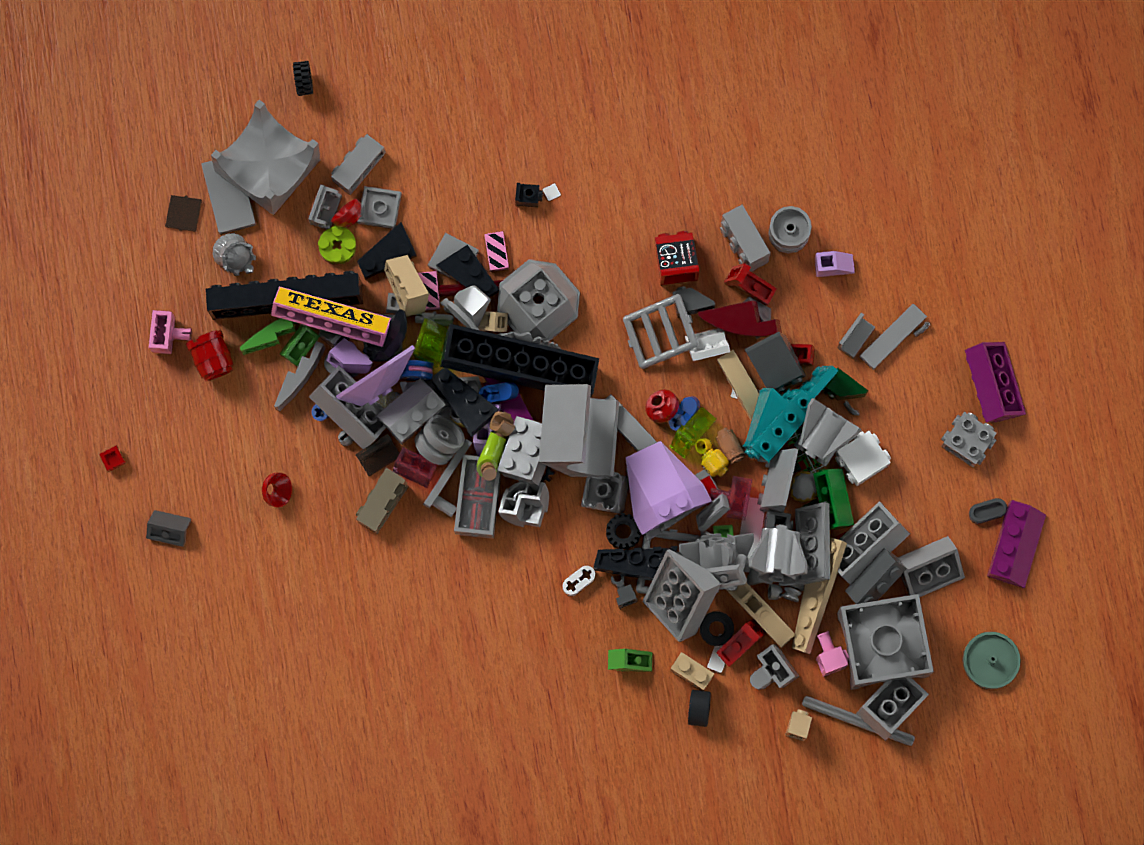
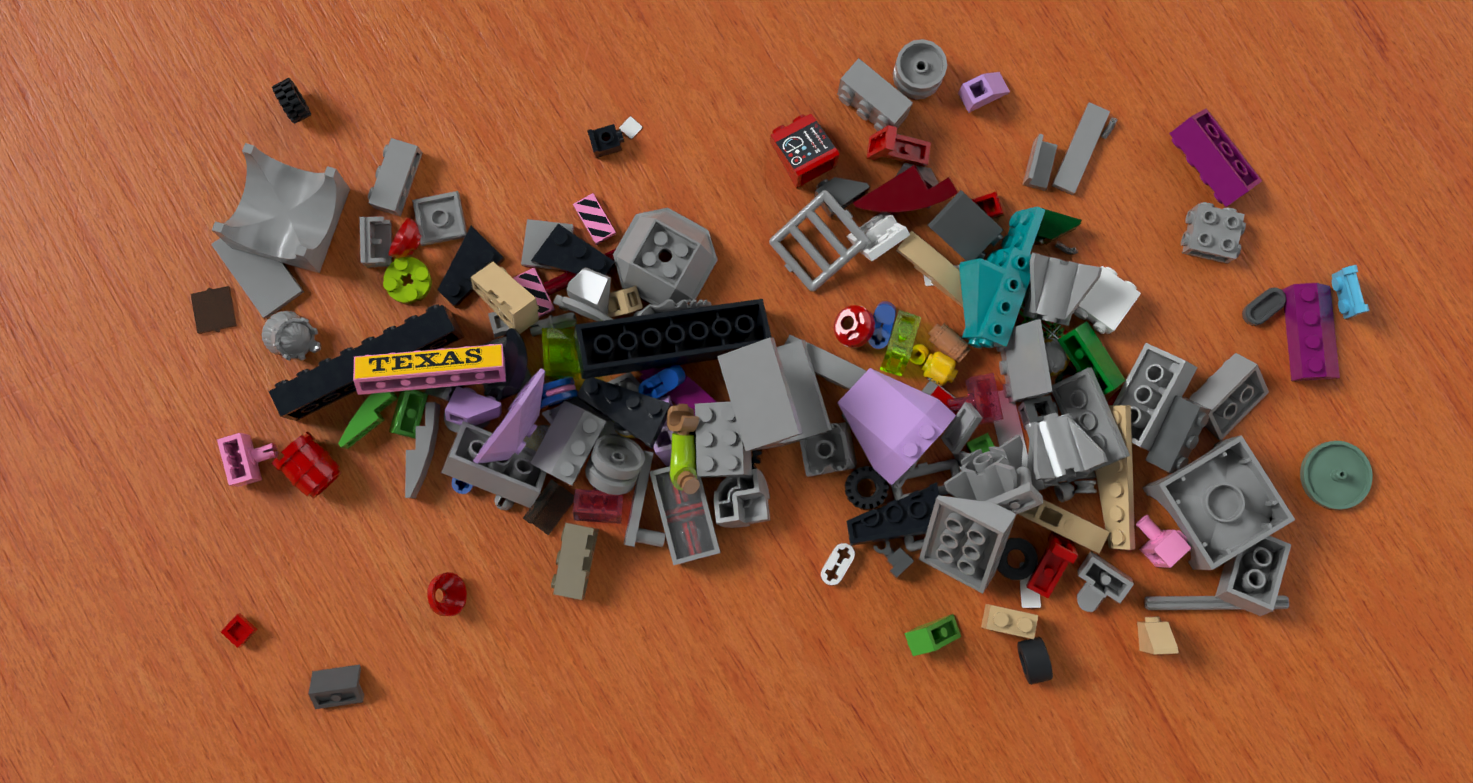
camera: 25 degrees left, 5 degrees up
none -> medium azure plate [1331,265,1370,319]

